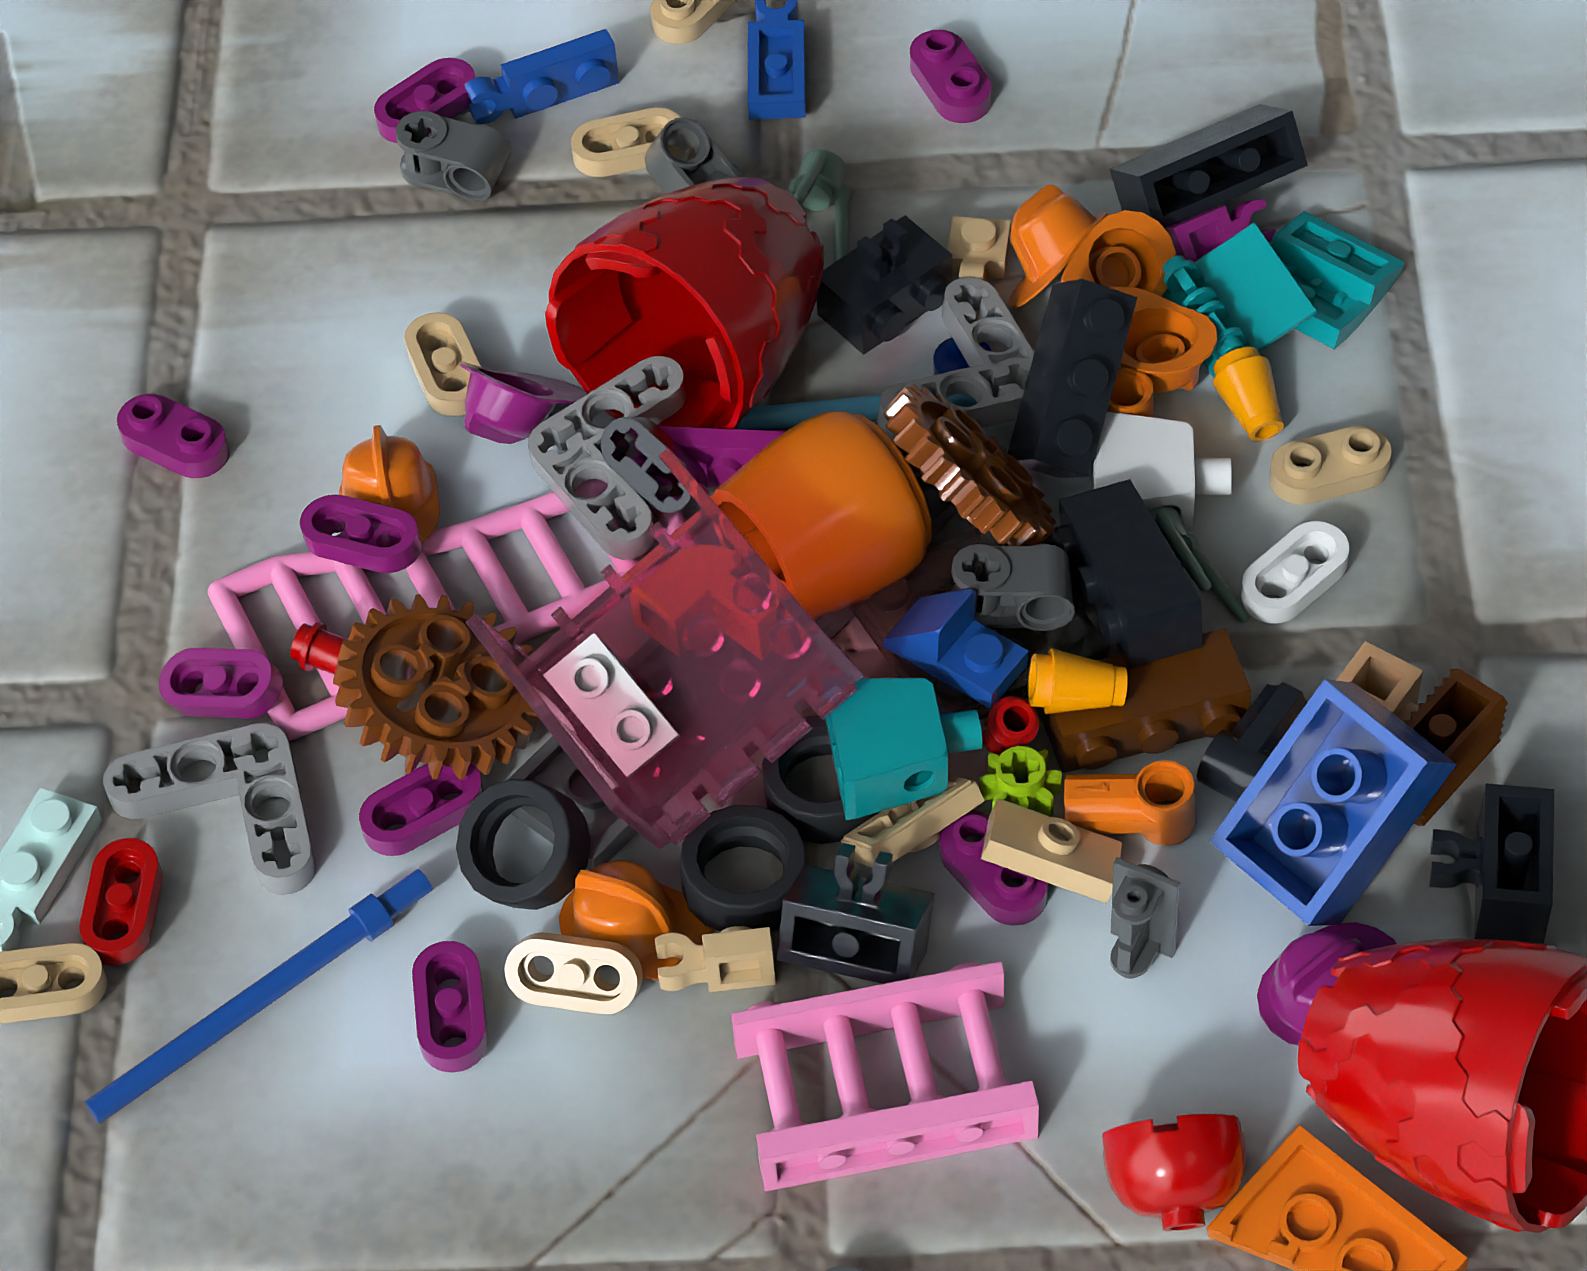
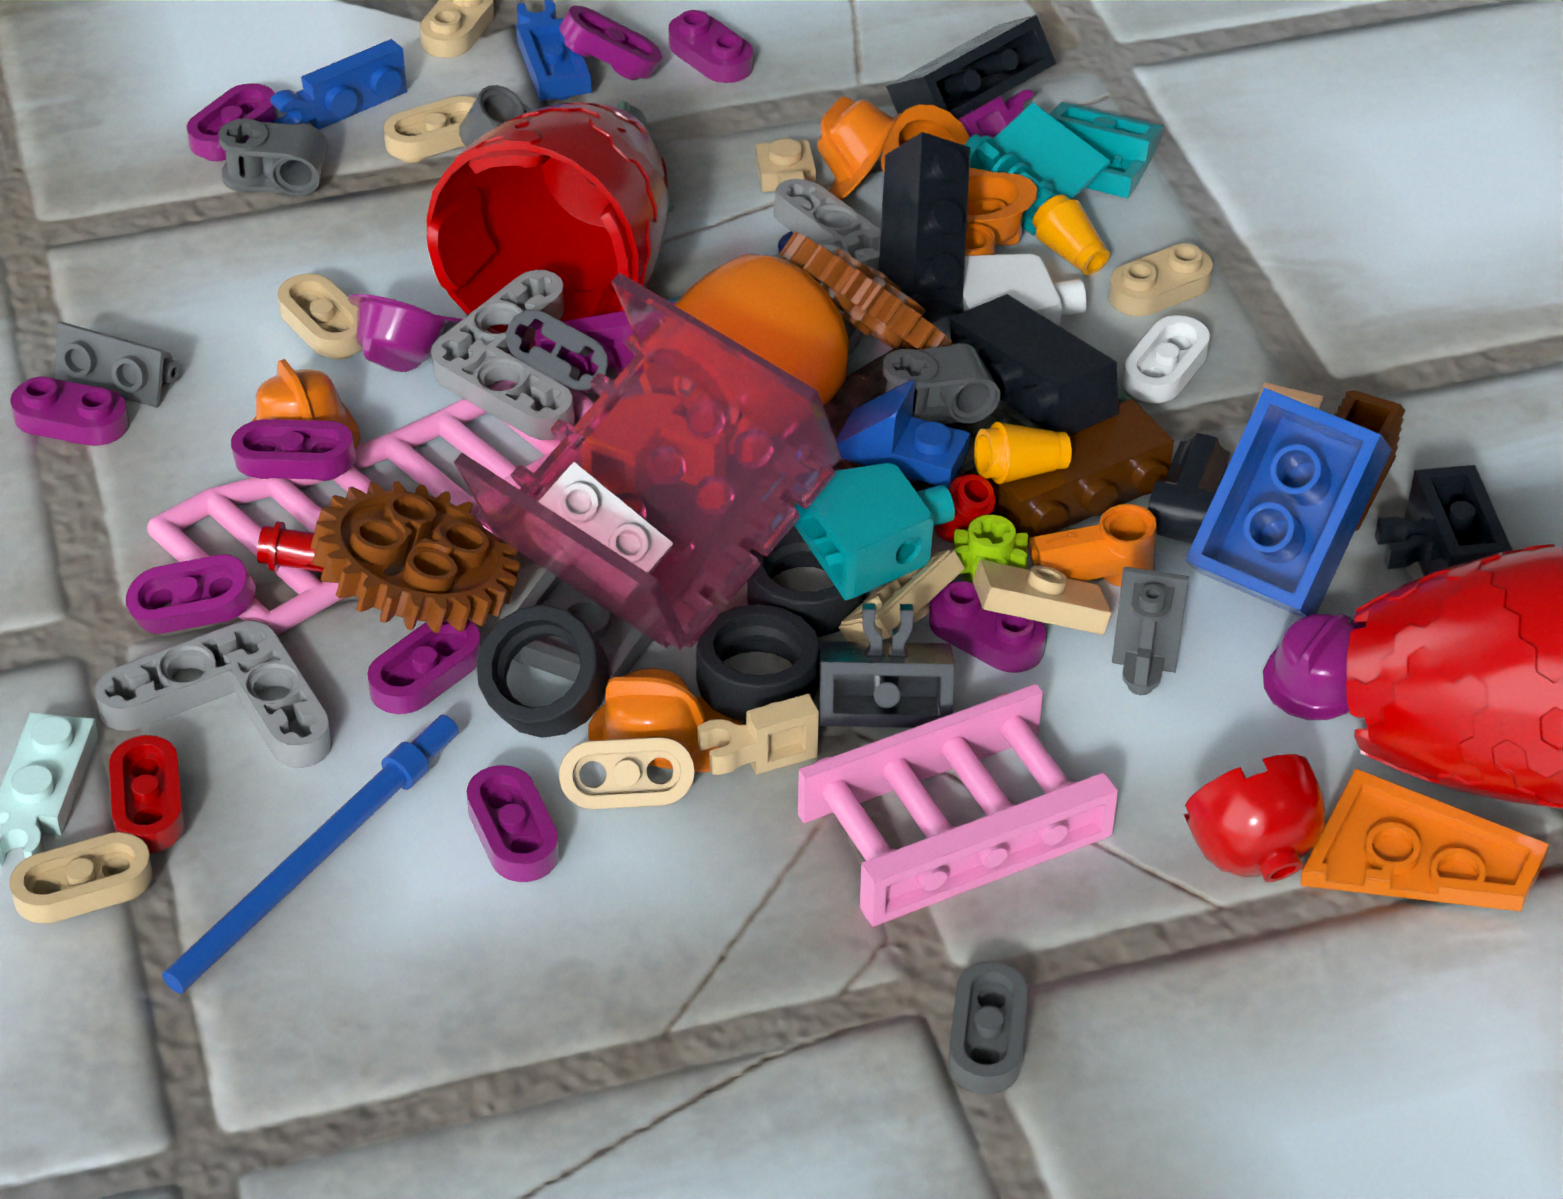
camera: 20 degrees left, 10 degrees down
black brick [816,215,953,355] -> none
none -> dark grey hinge [54,322,180,408]
none -> magenta plate [560,5,662,80]

